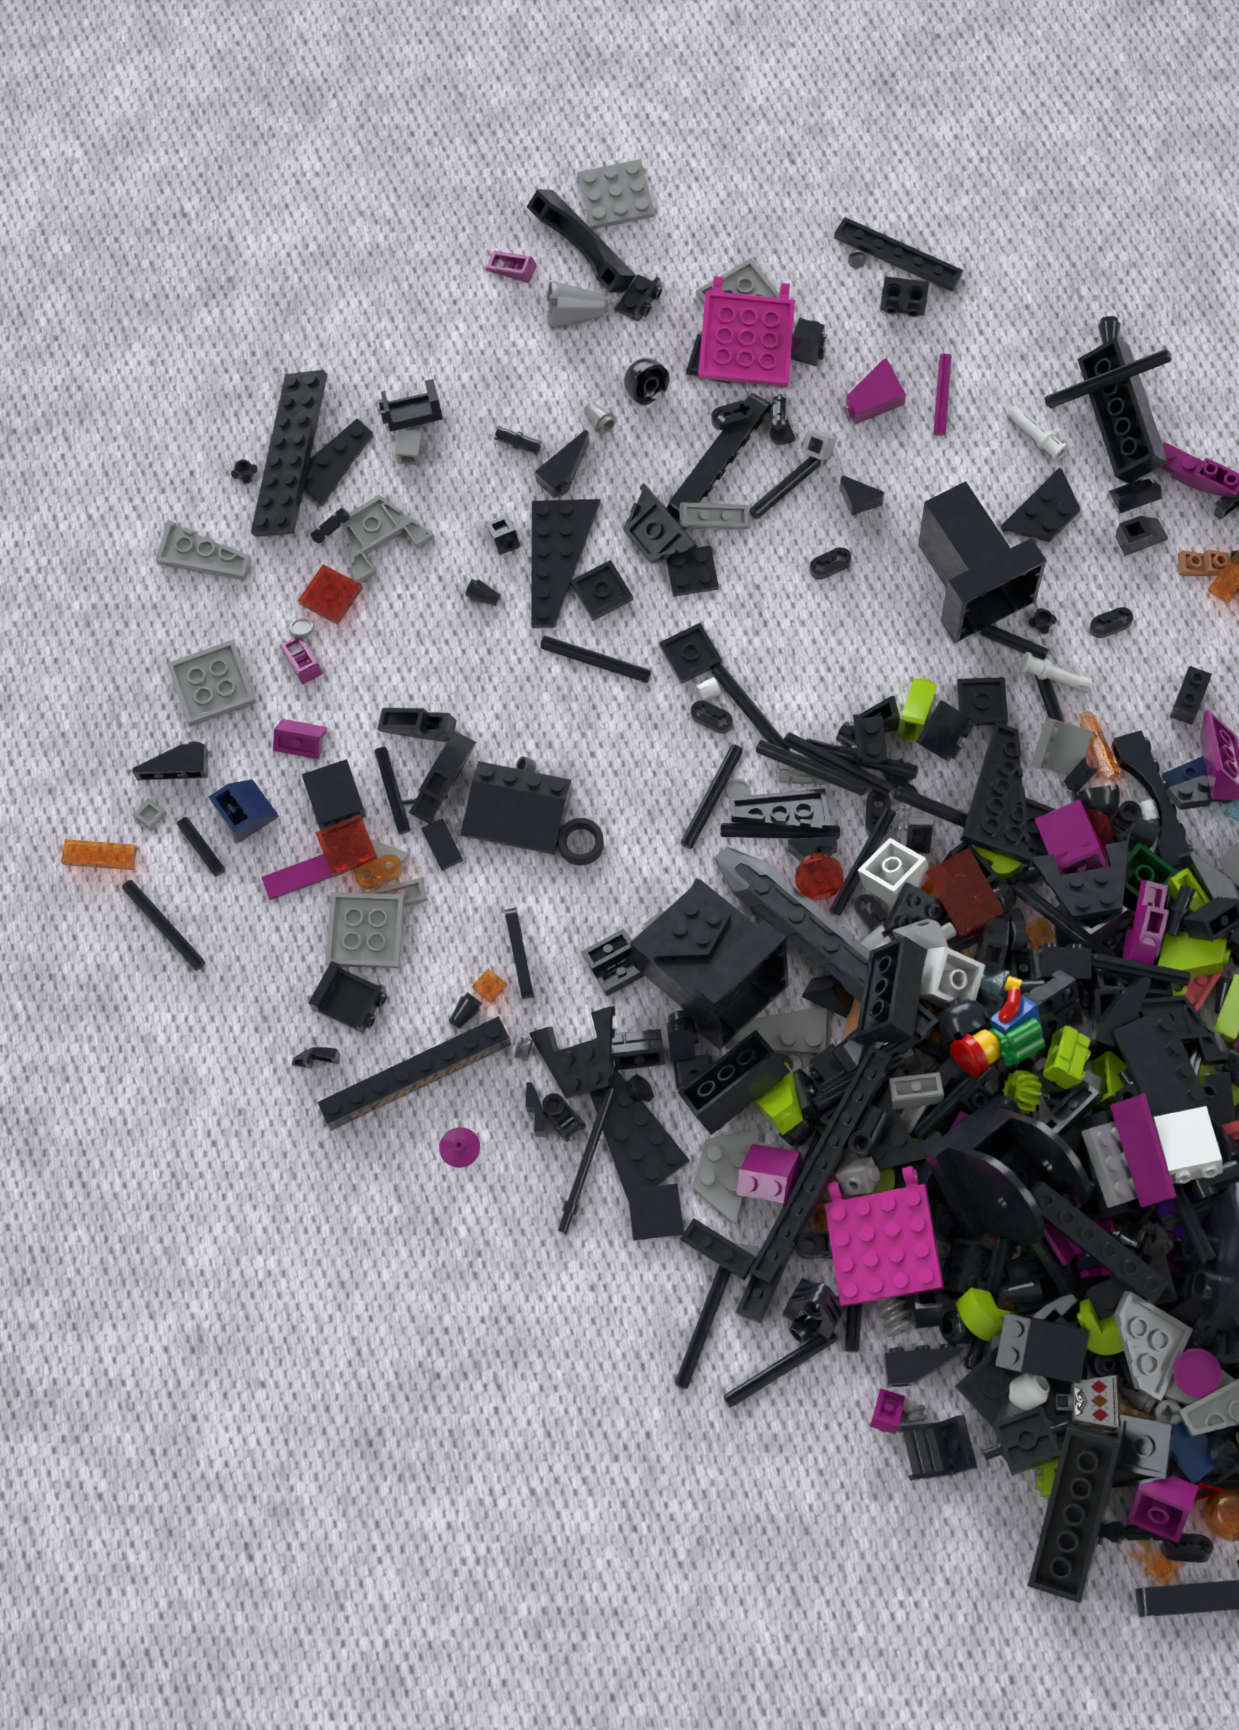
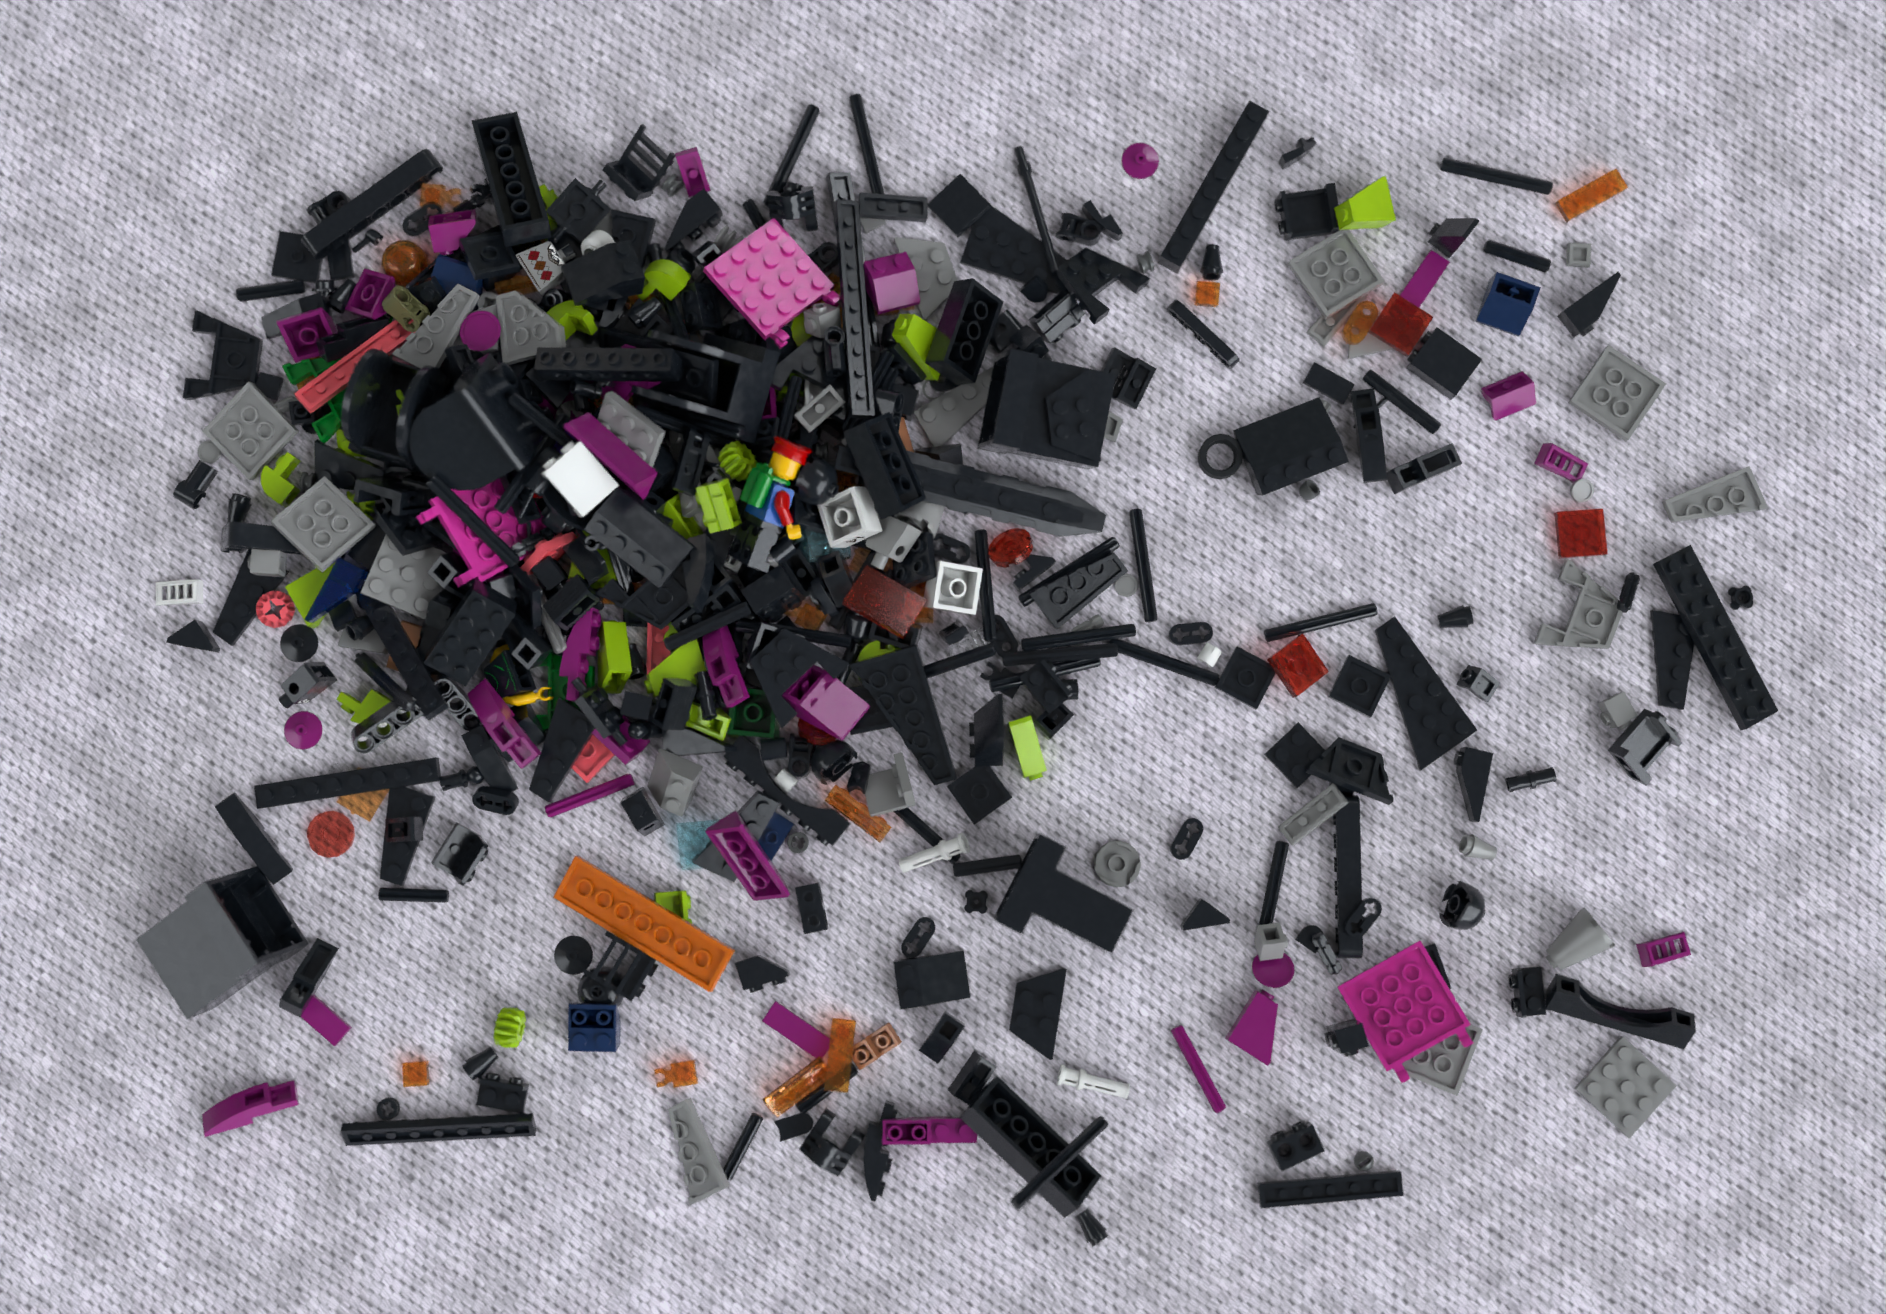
camera: 140 degrees right, 15 degrees up
none -> dark grey bush [787,832,809,853]
none -> black slope [893,950,971,1010]
none -> light grey tile [1094,840,1141,887]
none -> magenta piece [1252,953,1295,988]
none -> clear red plate [1267,633,1329,698]
none -> lime slope [1334,176,1396,230]
none -> black slope [1428,218,1479,258]

